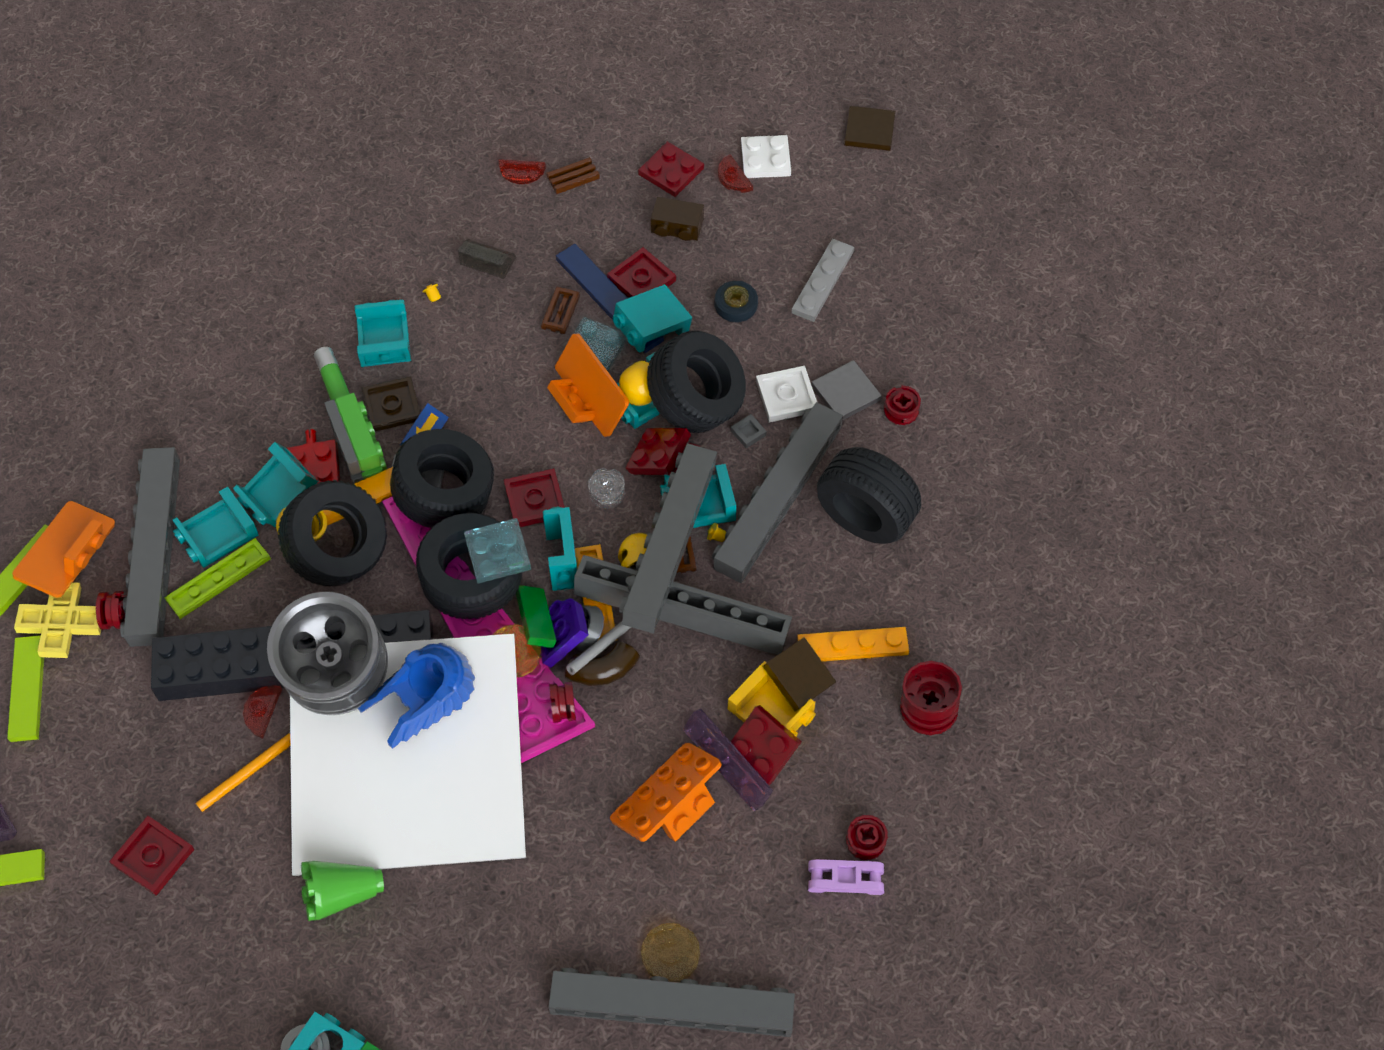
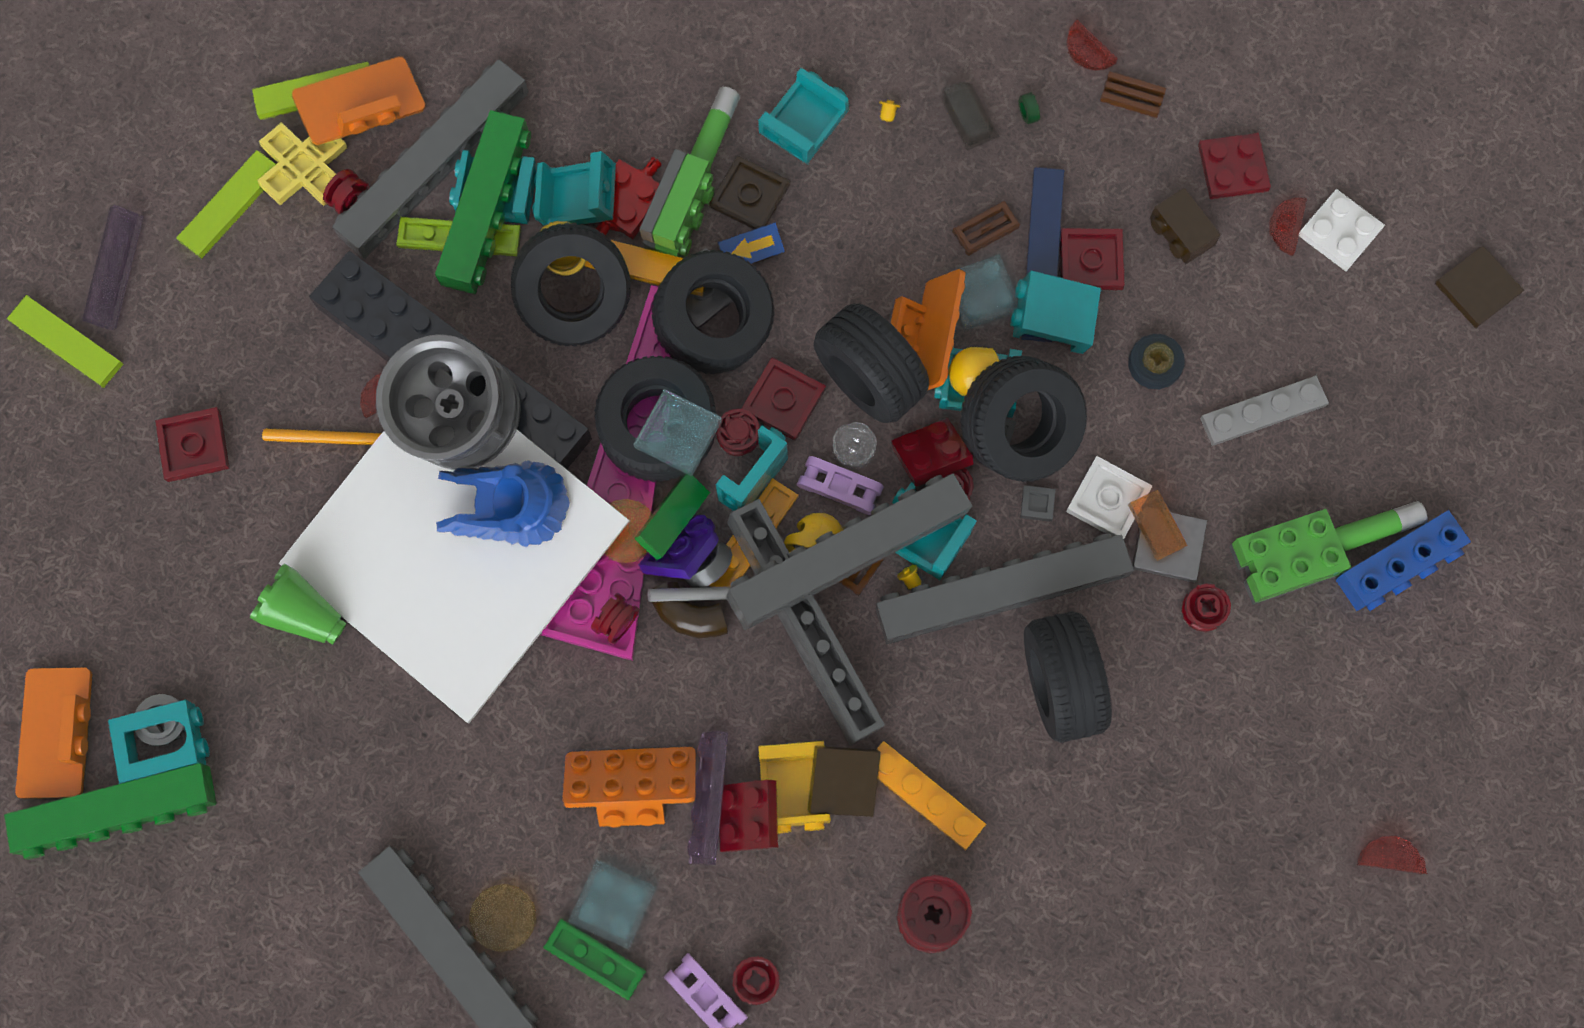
camera: 45 degrees right, 15 degrees up
none -> green brick [435,110,531,295]
none -> green tile [543,919,646,1001]
none -> clear light blue plate [568,860,657,949]
none -> dark red wheel [716,409,760,456]
none -> lavender plate [797,456,884,515]
none -> black tyre [814,303,929,423]
none -> dark green tile [1018,92,1040,124]
none -> clear orange tile [1128,489,1188,561]
none -> bright green piece [1229,501,1428,605]
none -> blue brick [1335,510,1471,612]
none -> clear red plate [1357,836,1427,875]

